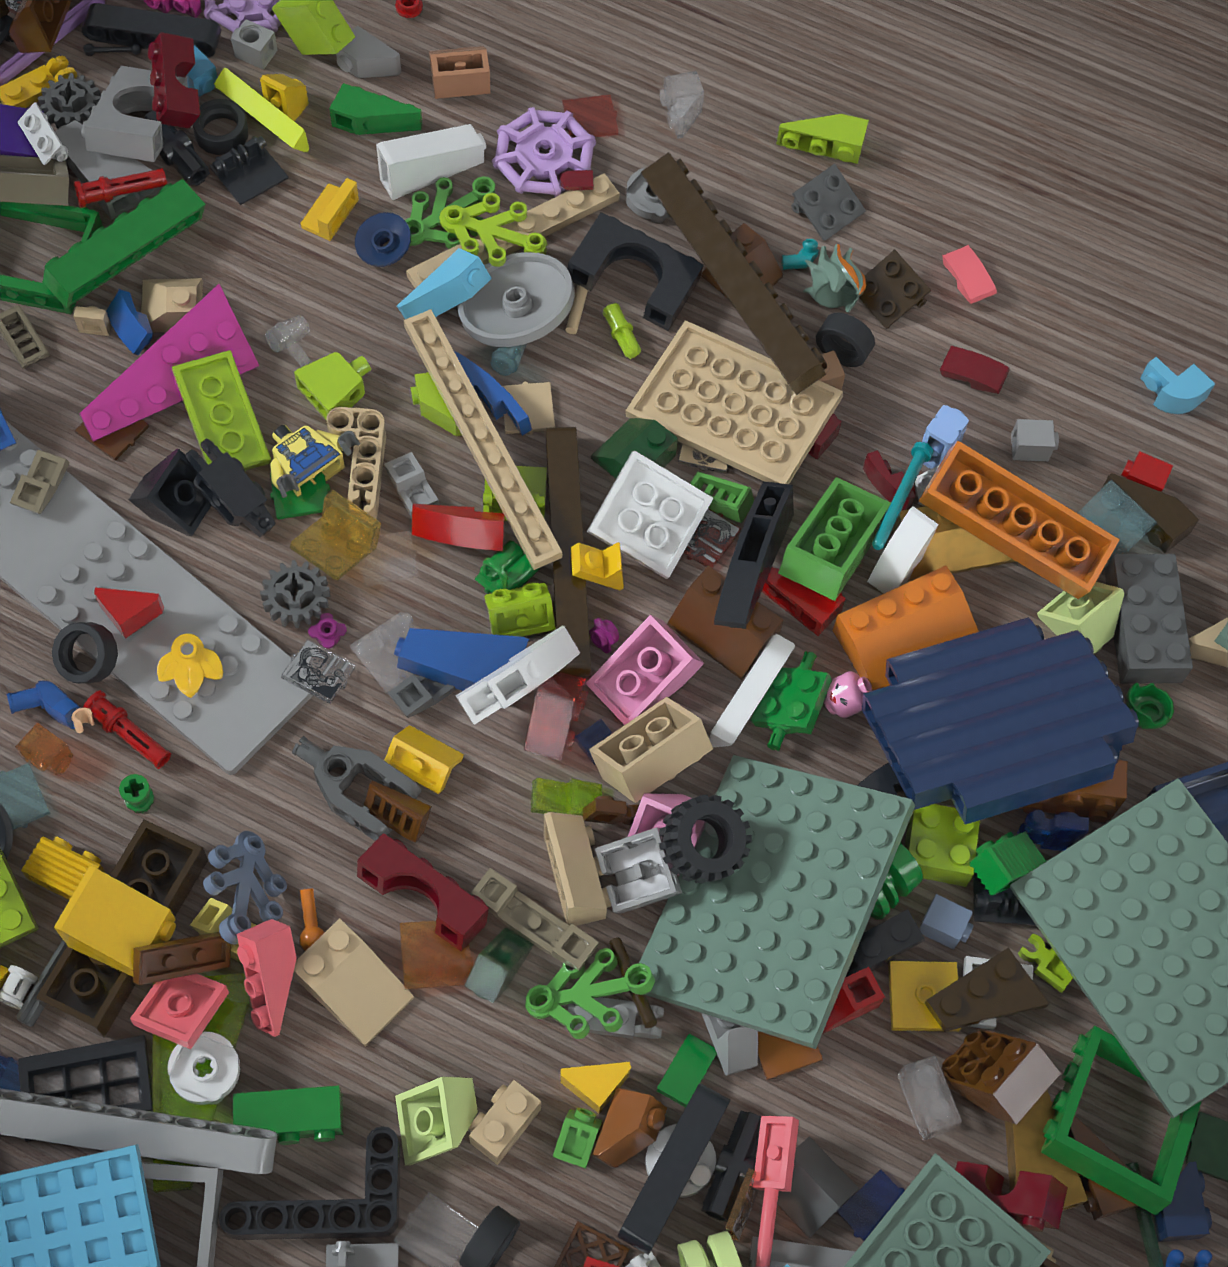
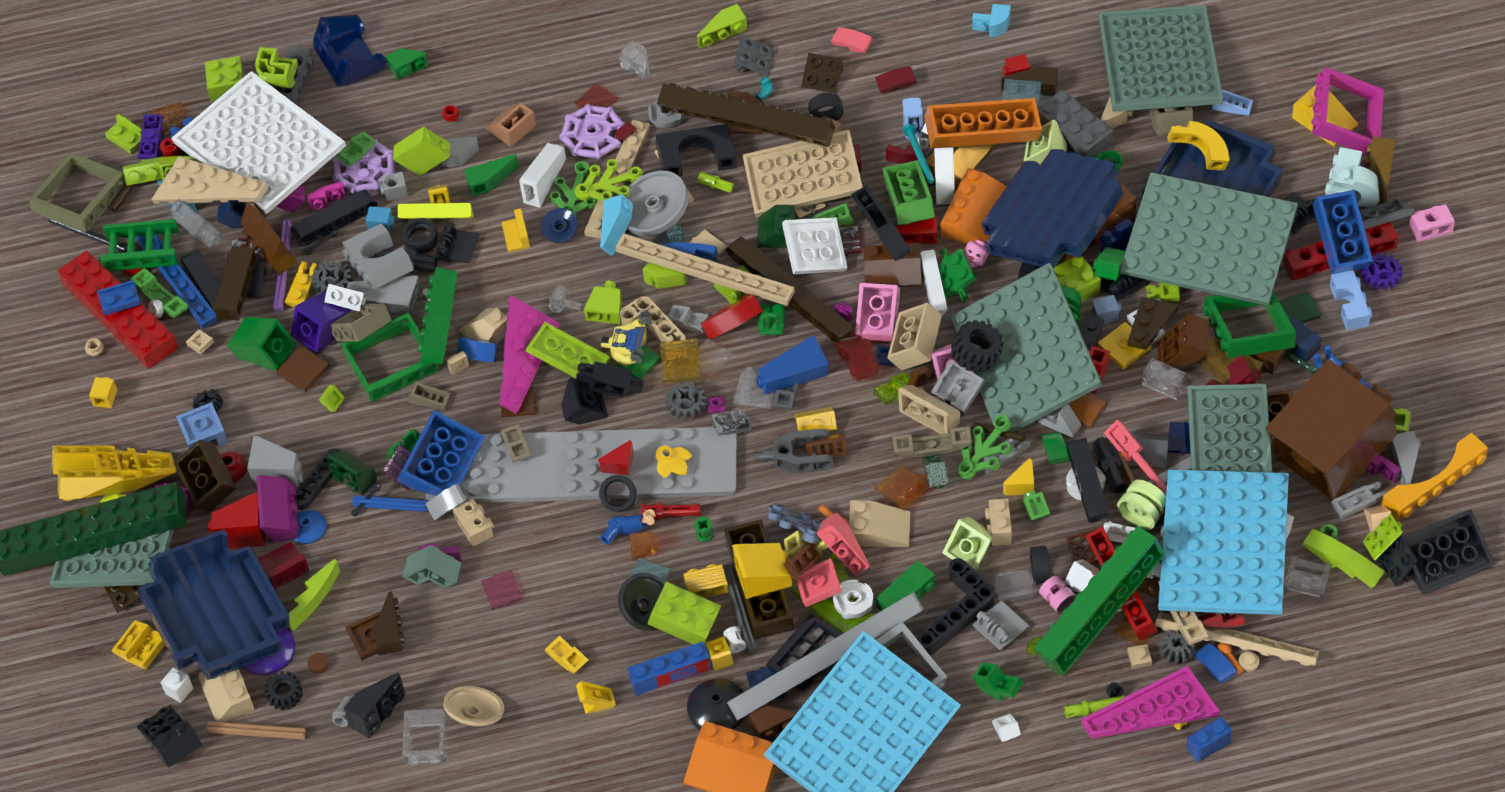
camera: 30 degrees left, 10 degrees down
red pin [74,168,167,208] -> none
dark red arch [148,32,200,129] -> none
dark red arch [357,833,489,952] -> none
white slope [456,626,580,725] -> none
lime bracket [484,583,556,637] -> none
yellow slope [571,542,624,591] -> none
dark orange slope [593,1088,667,1168] -> none
sand green hair [803,244,866,313] -> none
light grey brick [1011,419,1059,462] -> none

